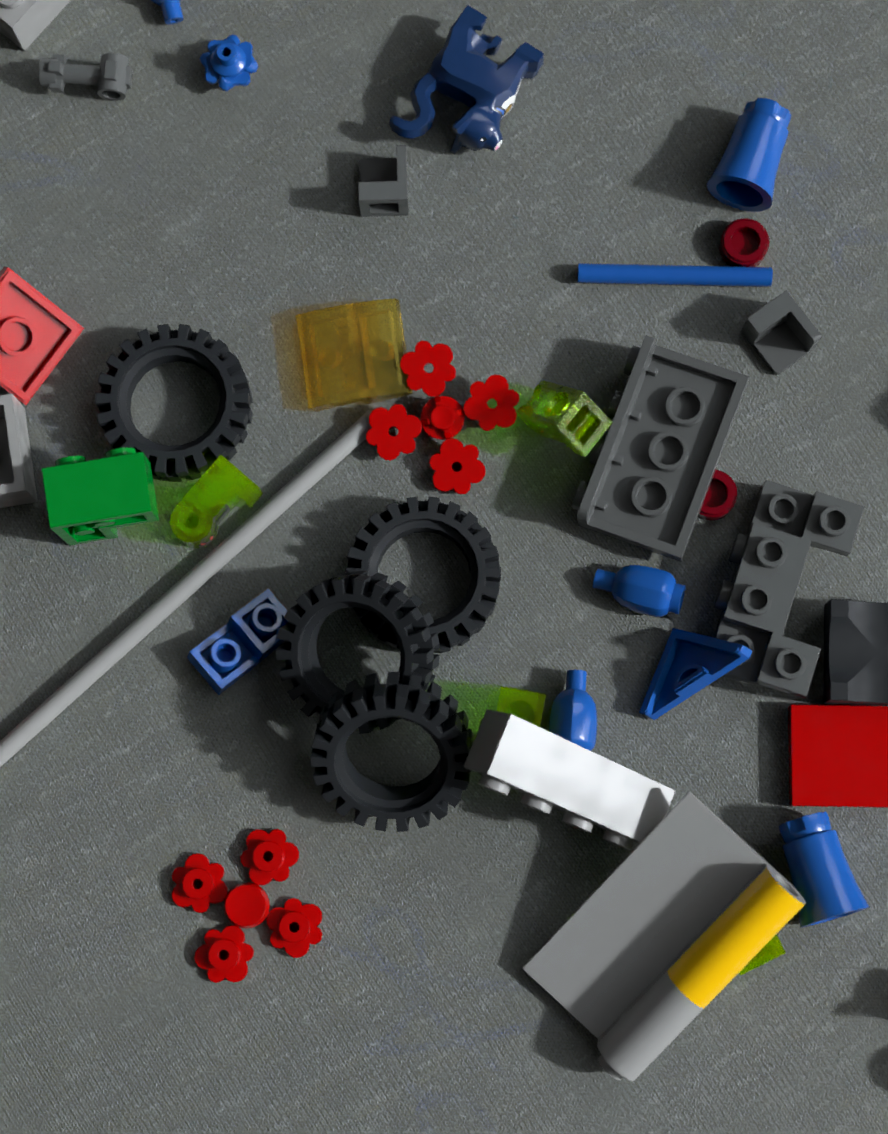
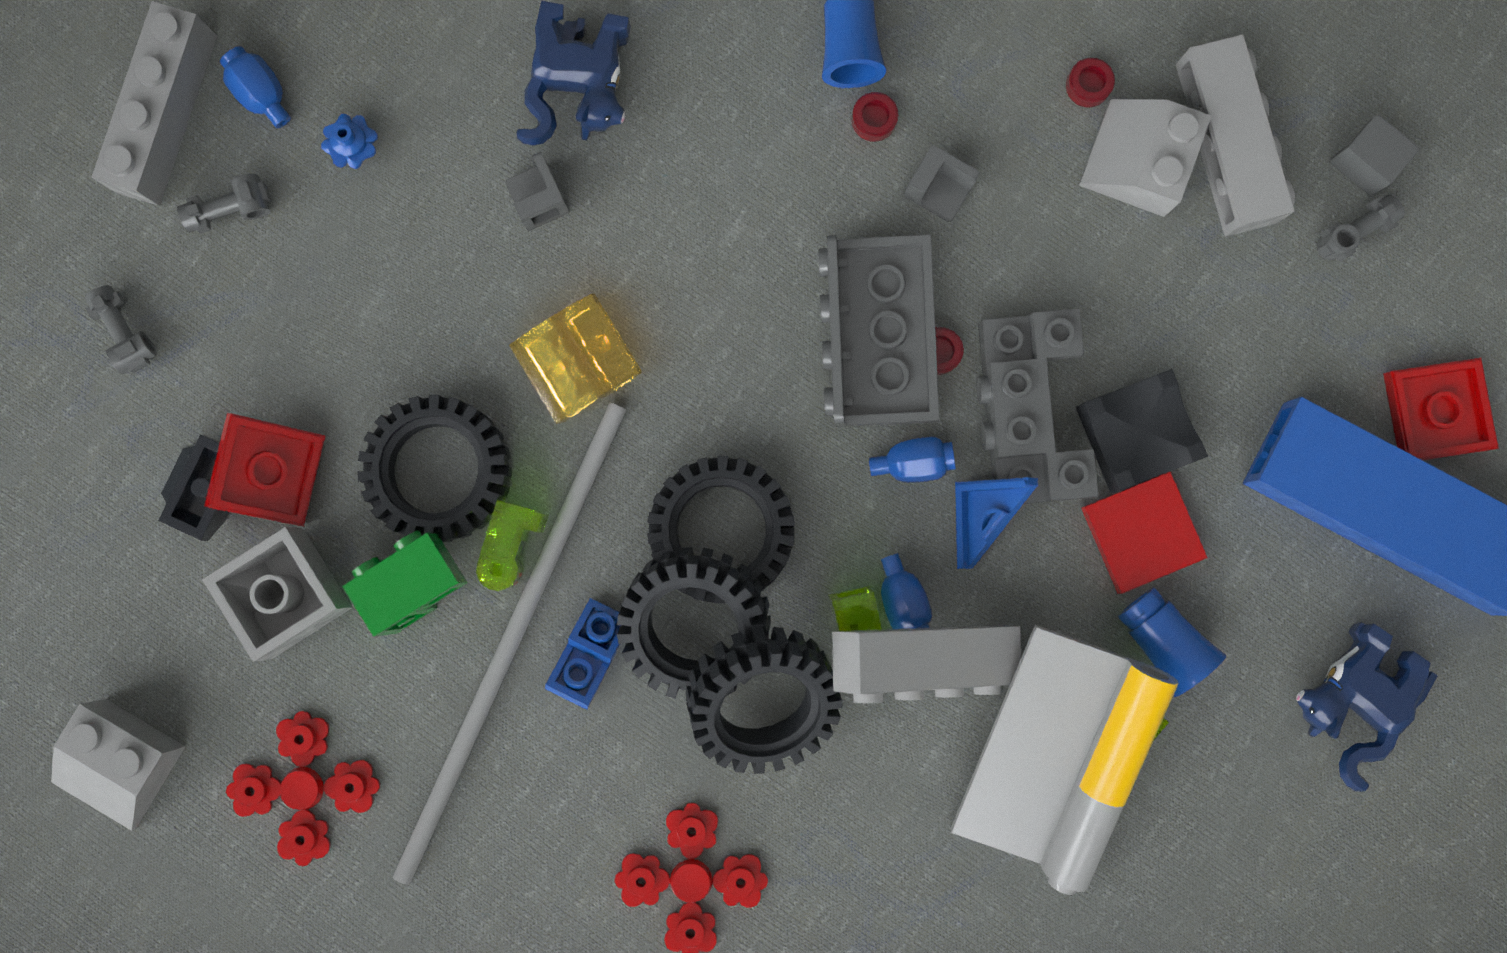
camera: 30 degrees left, 5 degrees up
red plant [366,341,520,494] -> none
clear neon green leg [516,380,613,457] -> none
blue piece [577,263,773,287] -> none

